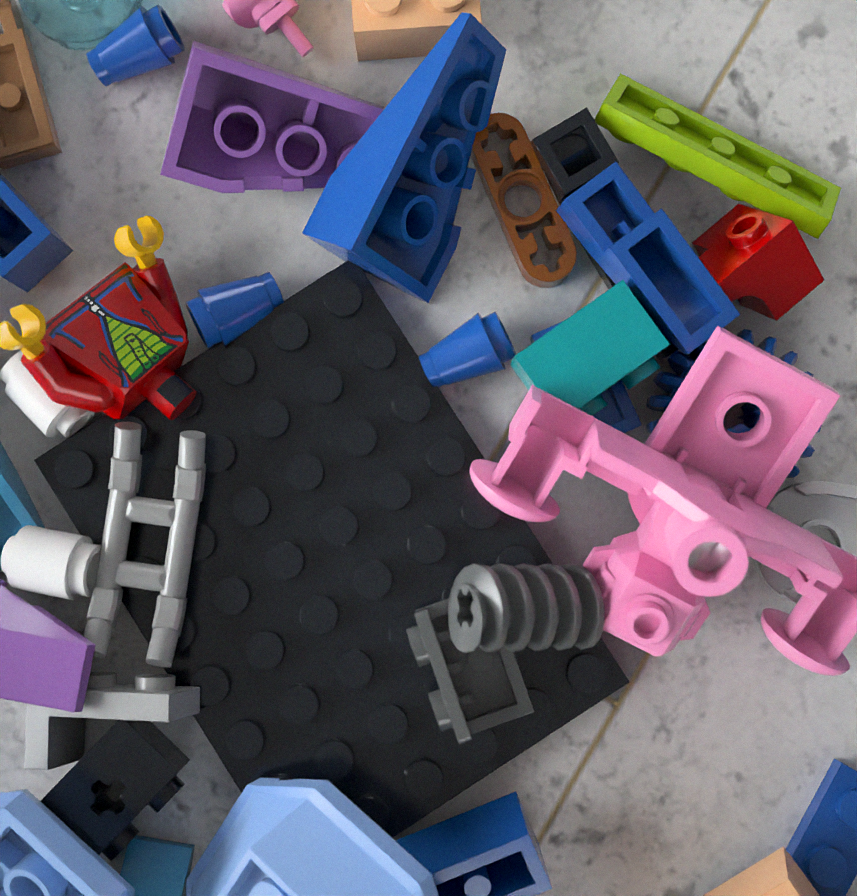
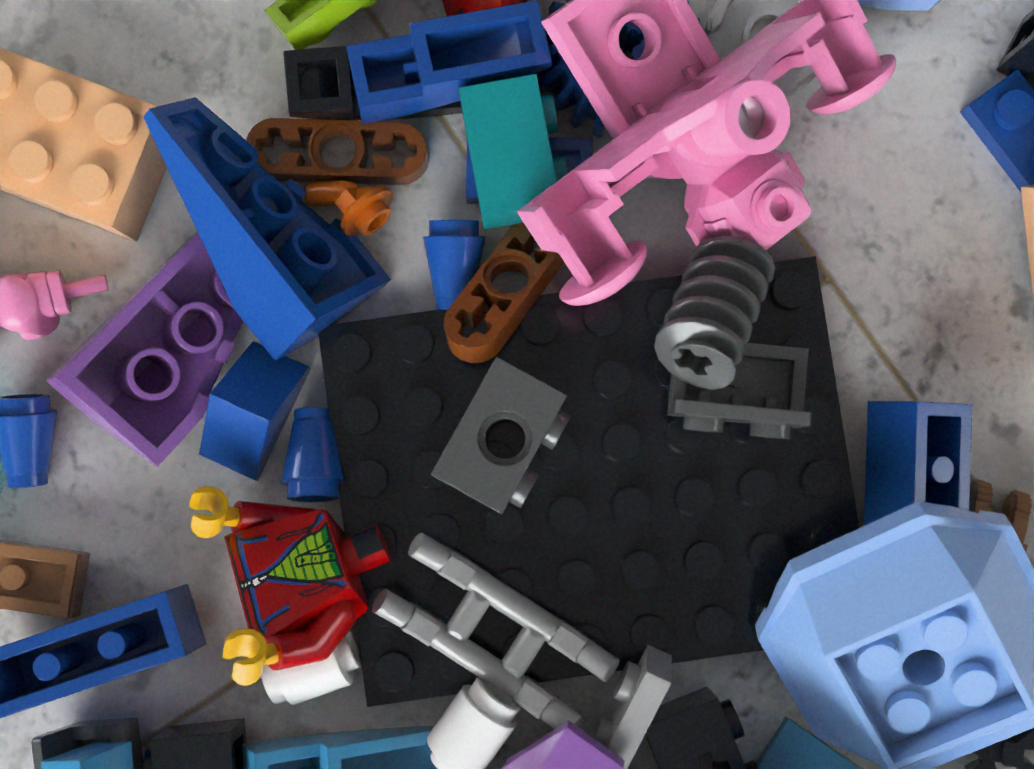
camera: 65 degrees left, 0 degrees up
none -> blue slope [199,341,311,481]
none -> orange plate [305,180,393,236]
none -> dark grey brick [431,357,571,514]
none -> dark orange beam [444,223,565,363]

